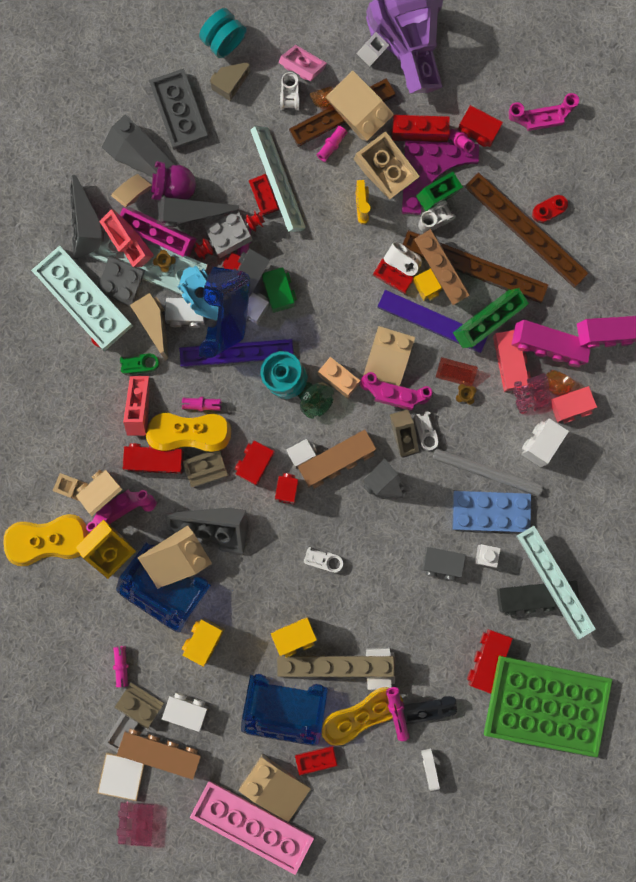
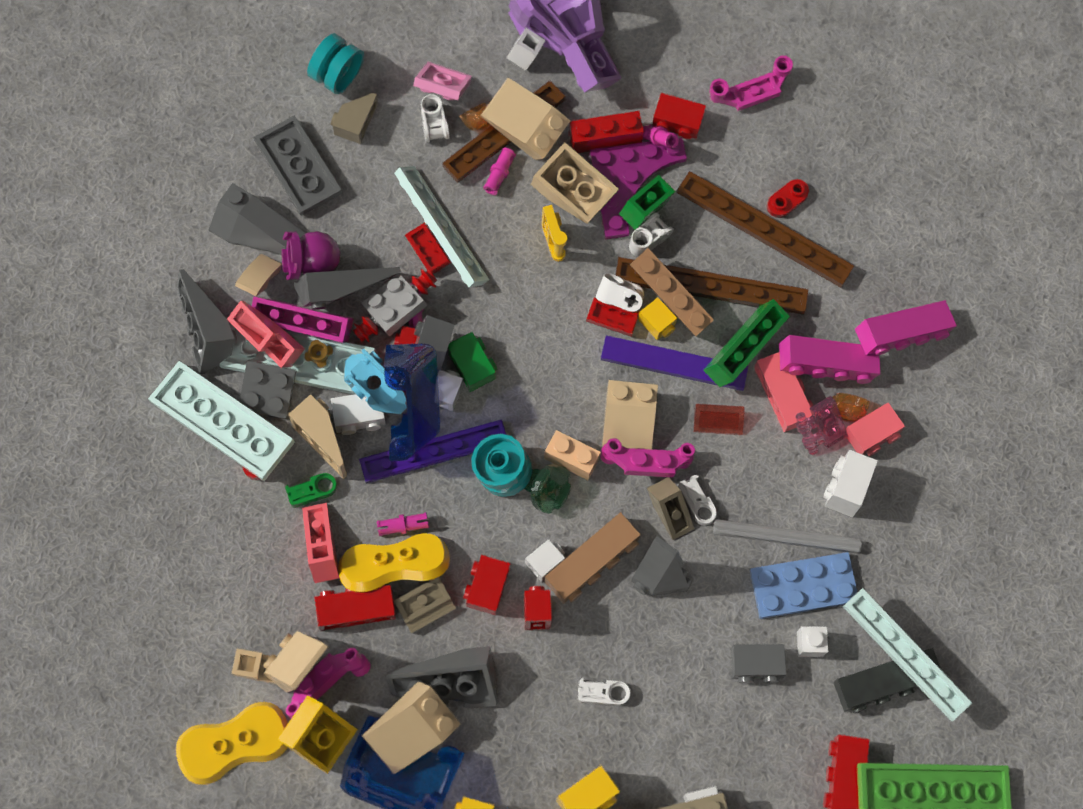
camera: 15 degrees left, 10 degrees down
pearl gold plate [456,384,477,405] -> none

